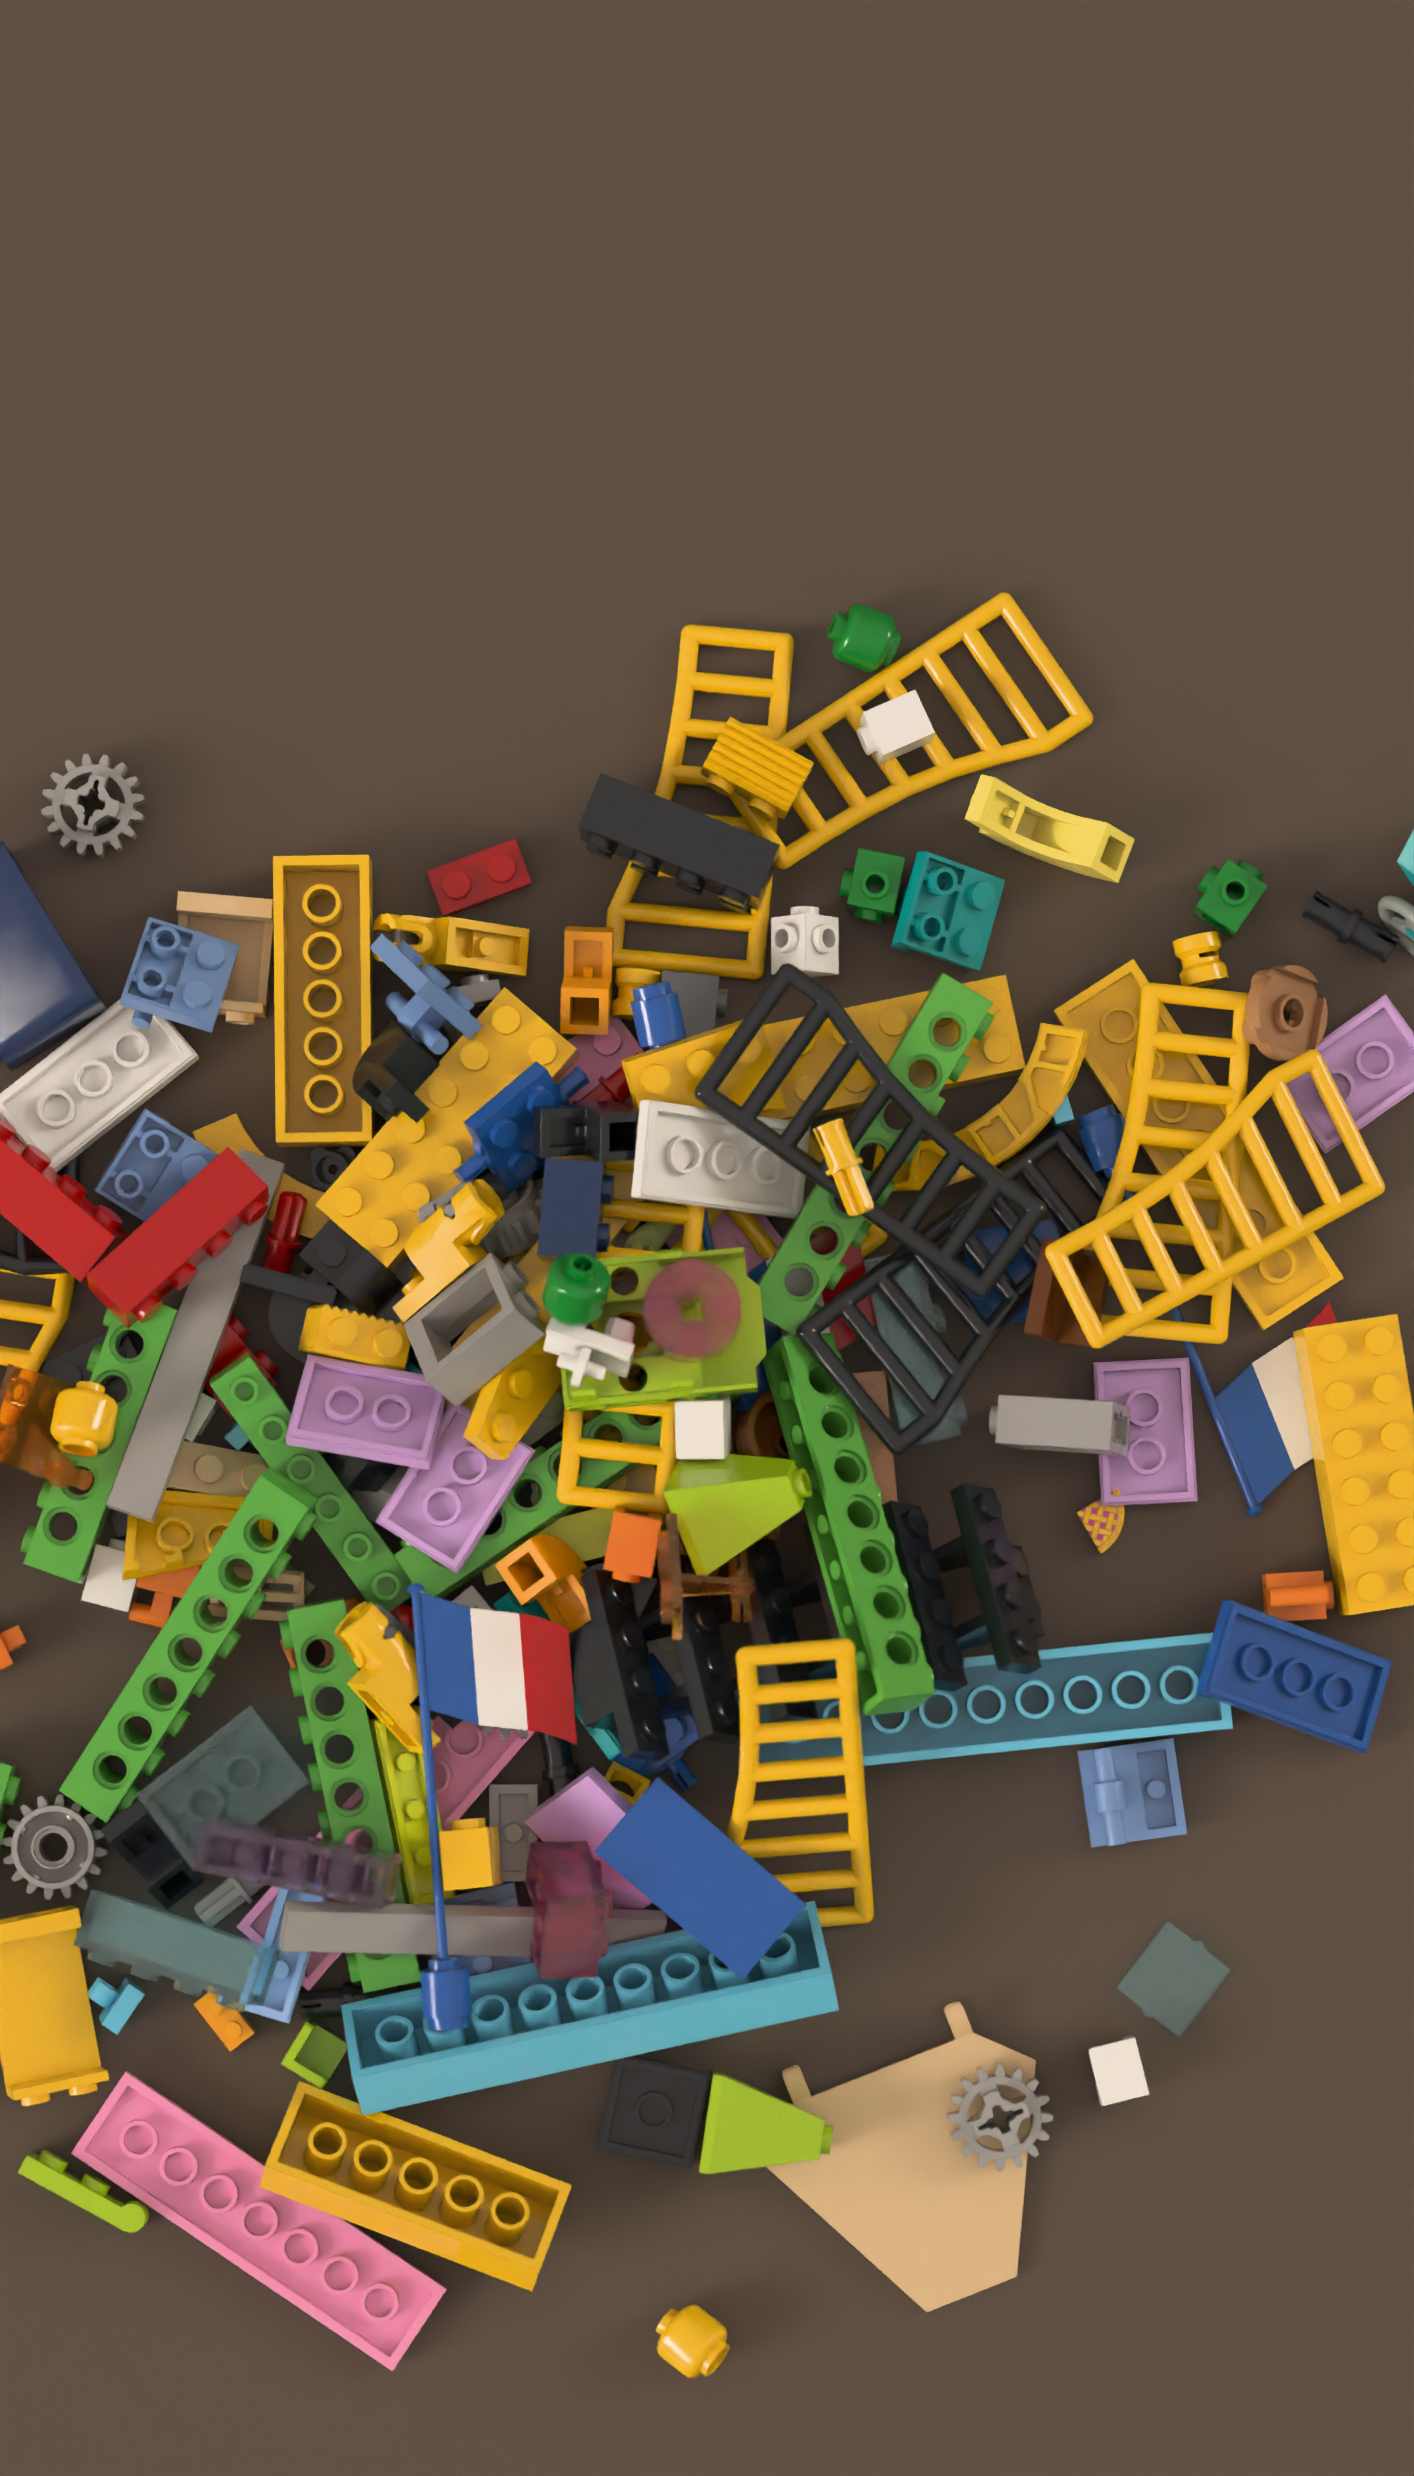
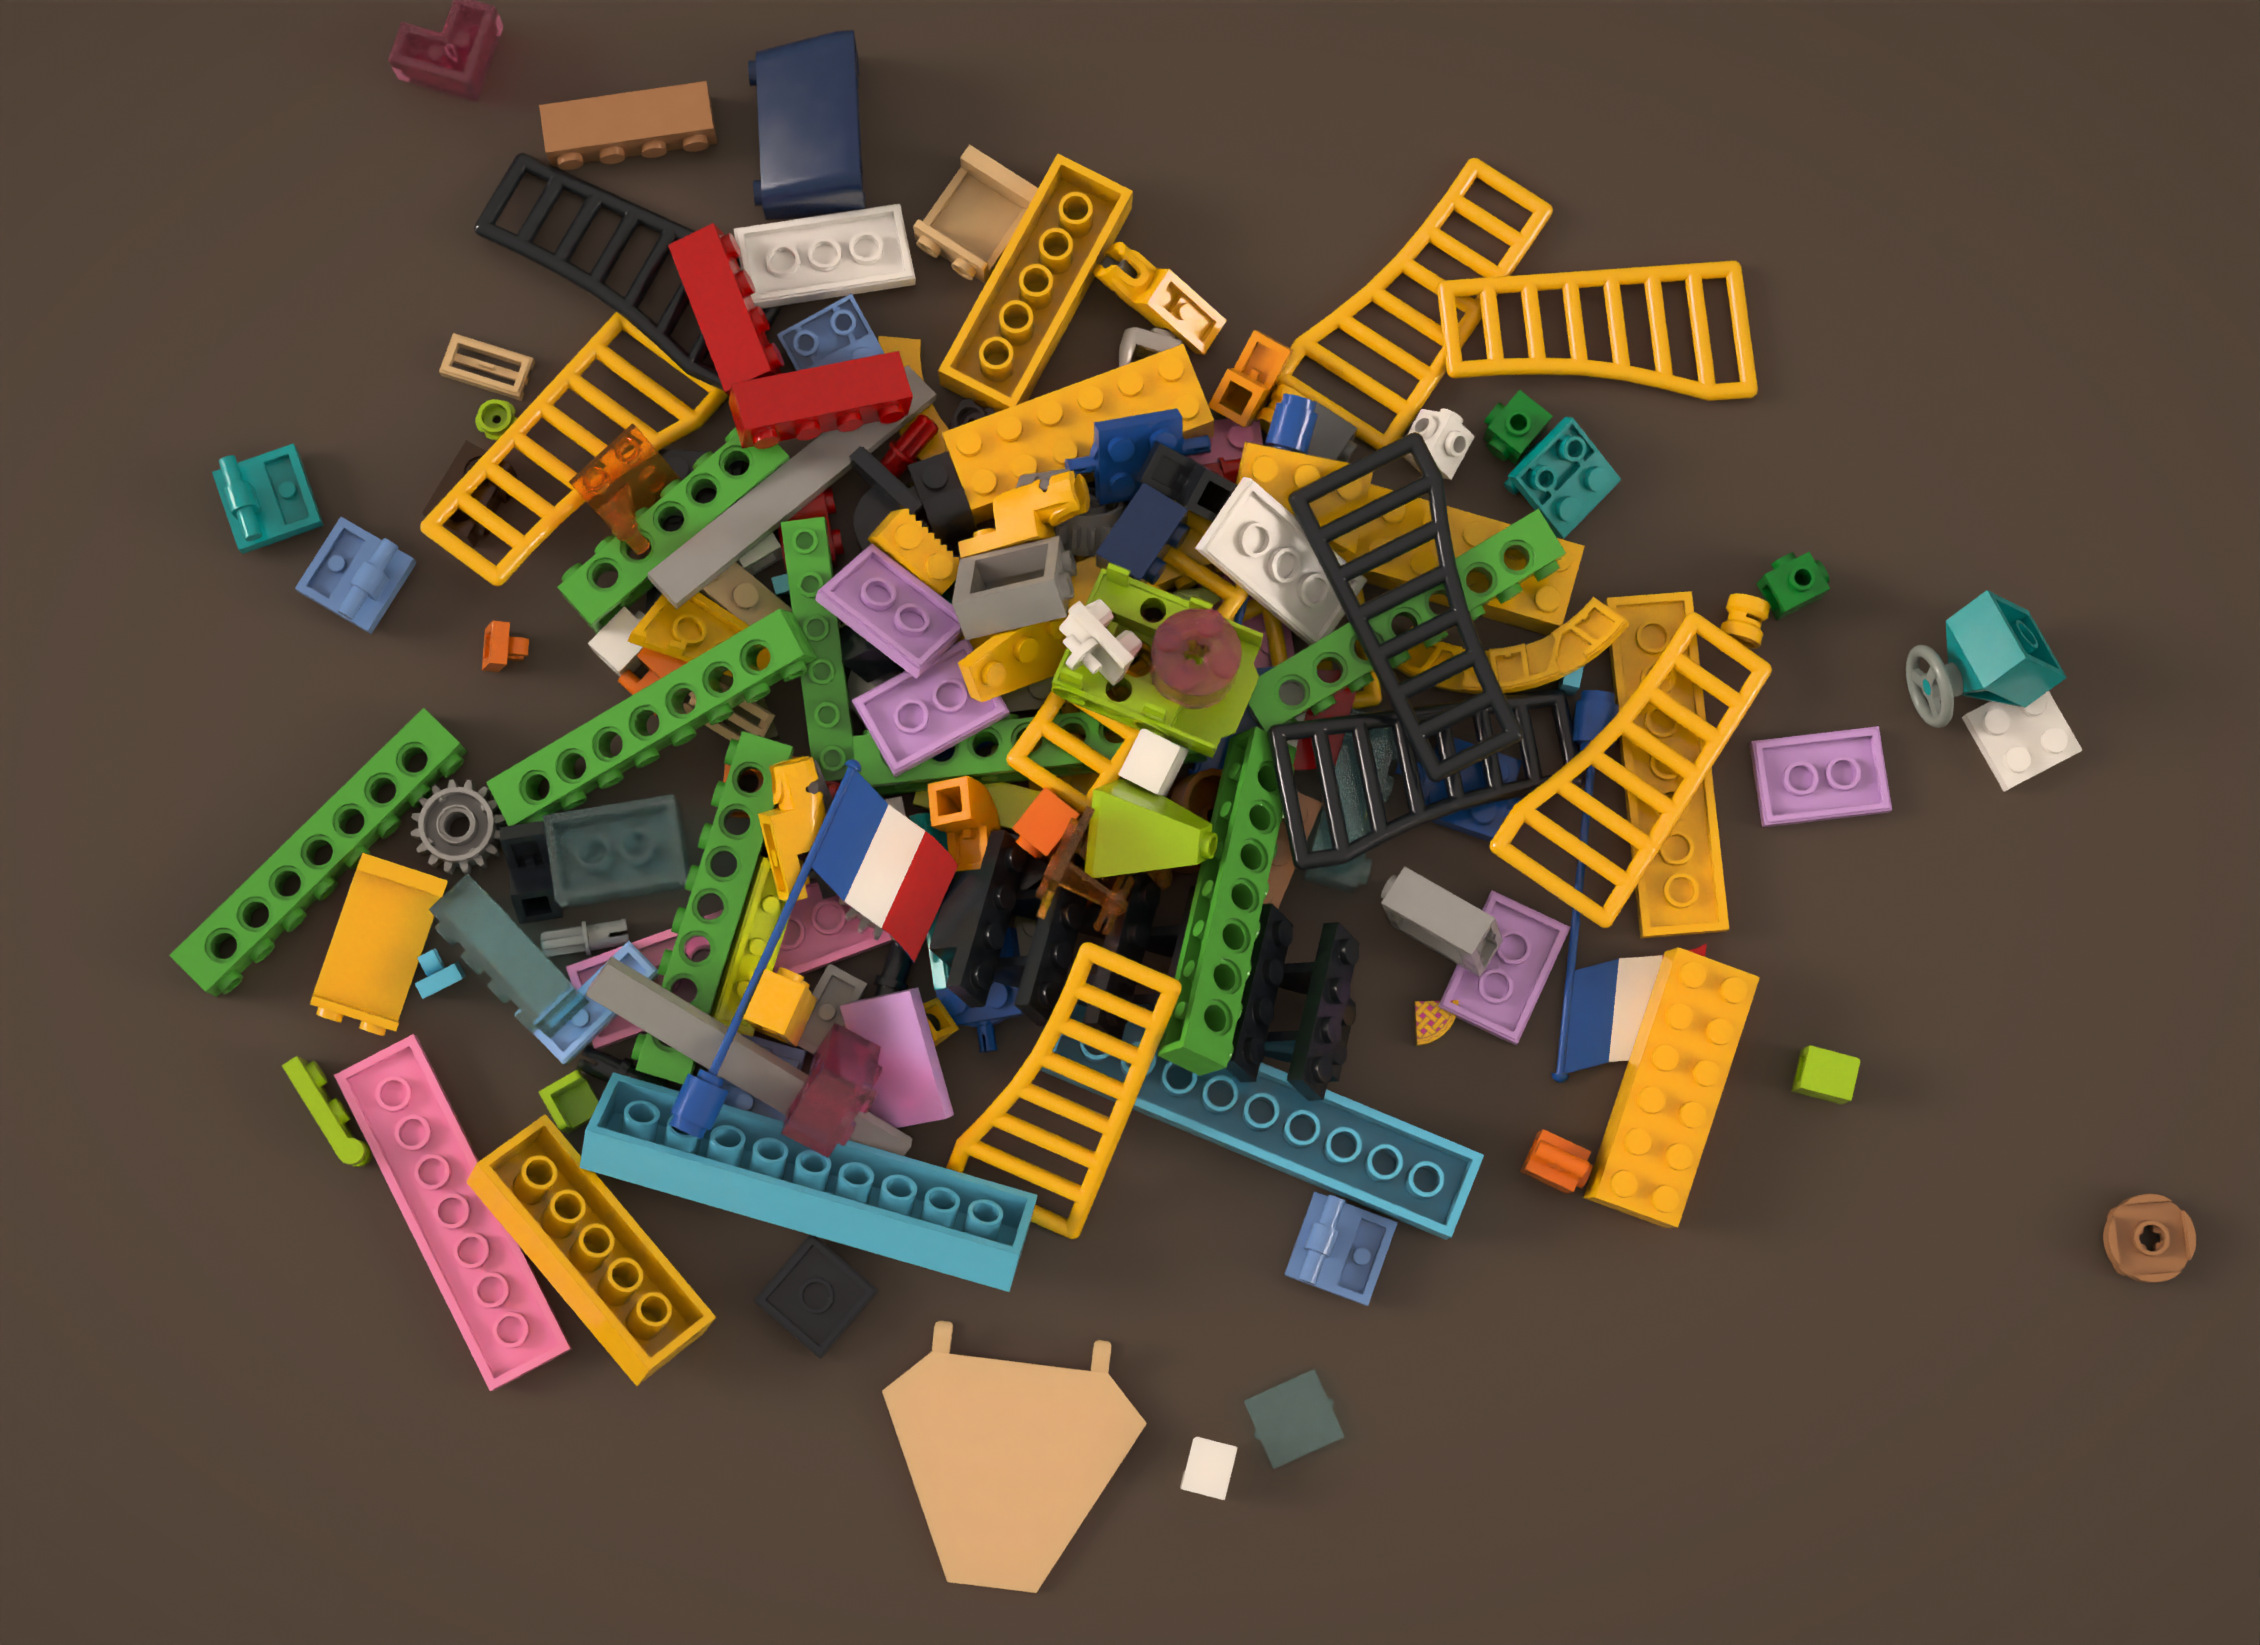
camera: 20 degrees right, 5 degrees down
light grey gear [41,754,146,858] -> none
yellow head [50,1381,118,1457] -> none
medium blue plate [120,917,240,1033] -> none
brick [192,1817,402,1908] -> none
light orange piece [193,1984,257,2052] -> none
black brick [352,1021,440,1123] -> none
medium blue plate [369,934,483,1055] -> none
red plate [426,839,533,917] -> none
green head [542,1252,611,1326] -> none
black brick [579,773,780,913] -> none
blue tile [594,1777,806,1980] -> none
yellow head [656,2305,730,2378] -> none
lime slope [699,2071,833,2174] -> none
yellow brick [701,717,814,820] -> none
yellow axle [813,1118,874,1216] -> none
green head [827,603,901,673] -> none
white brick [856,690,935,765] -> none
light grey gear [947,2063,1053,2171] -> none
light yellow arch [964,774,1135,883] -> none
reddish brown panel [1024,1238,1109,1348] -> none
yellow bar [1045,1049,1385,1349] -> none
blue tile [1196,1600,1393,1753] -> none
medium nougat plate [1242,965,1328,1061] -> none
black pin [1302,890,1400,964] -> none

